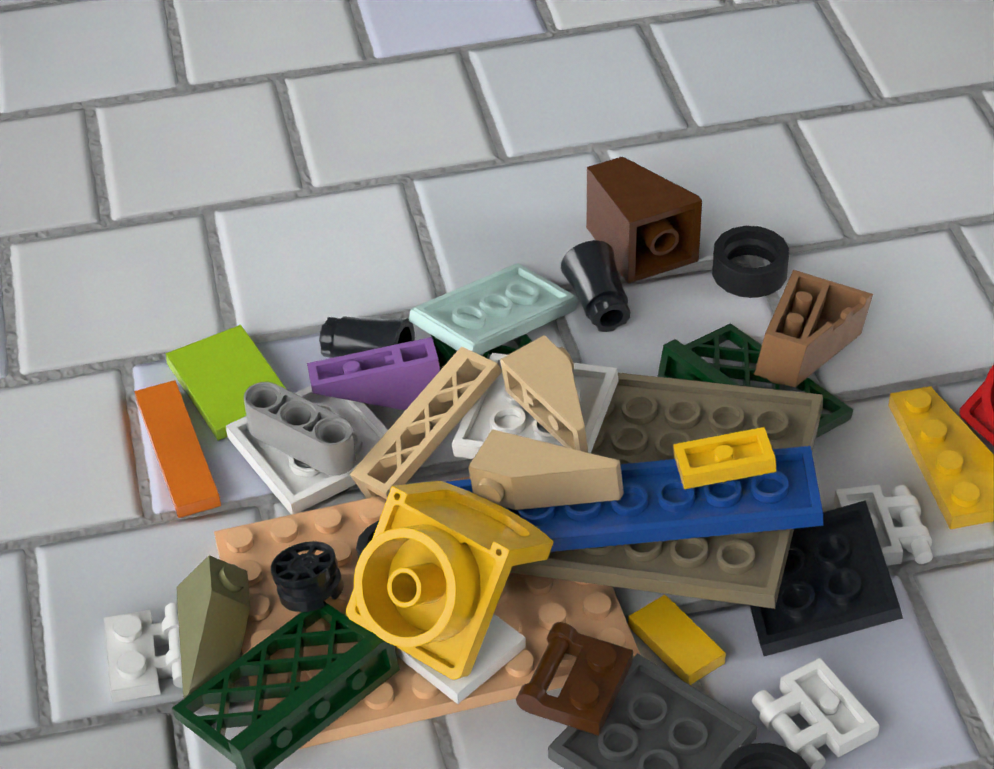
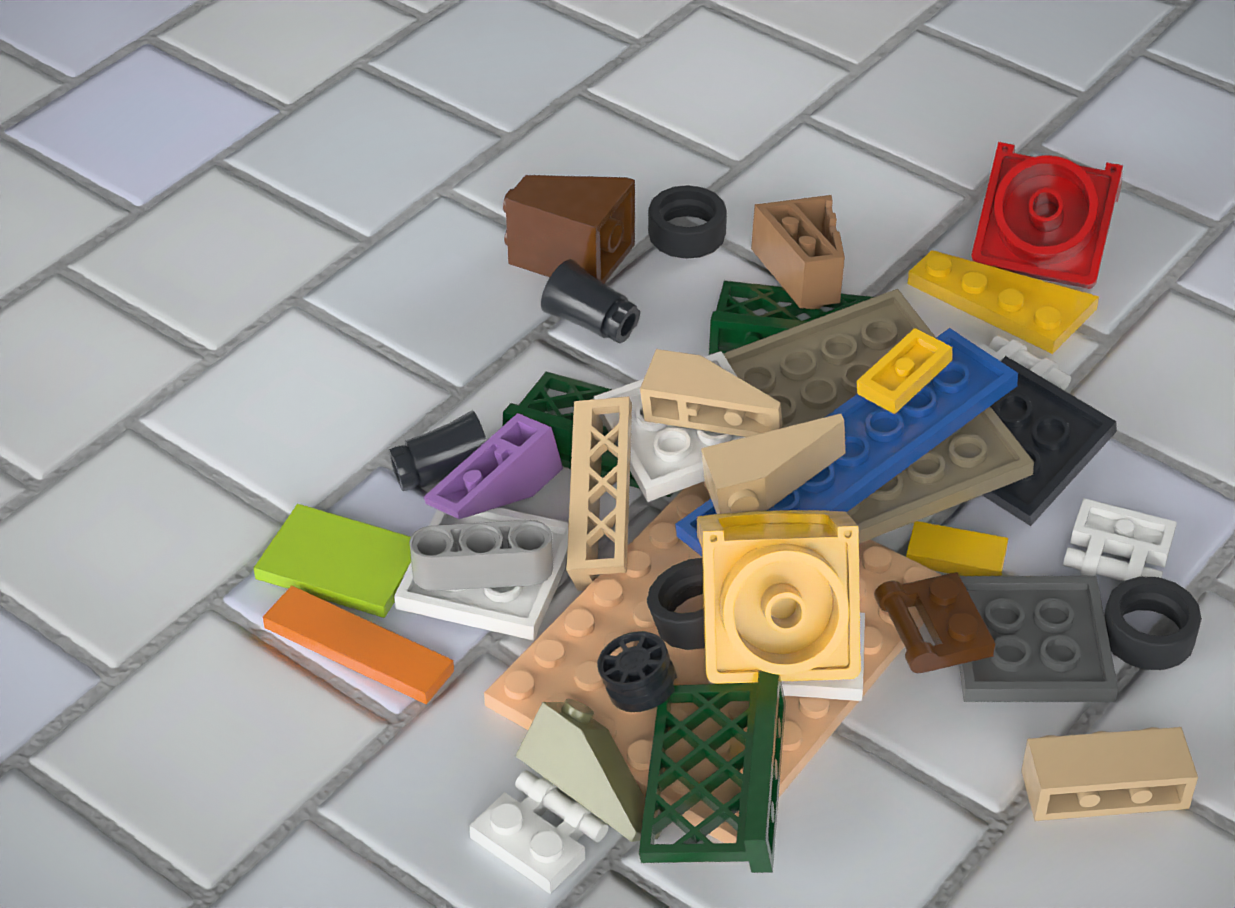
camera: 40 degrees left, 0 degrees up
light aqua tile [409,263,578,355] -> none

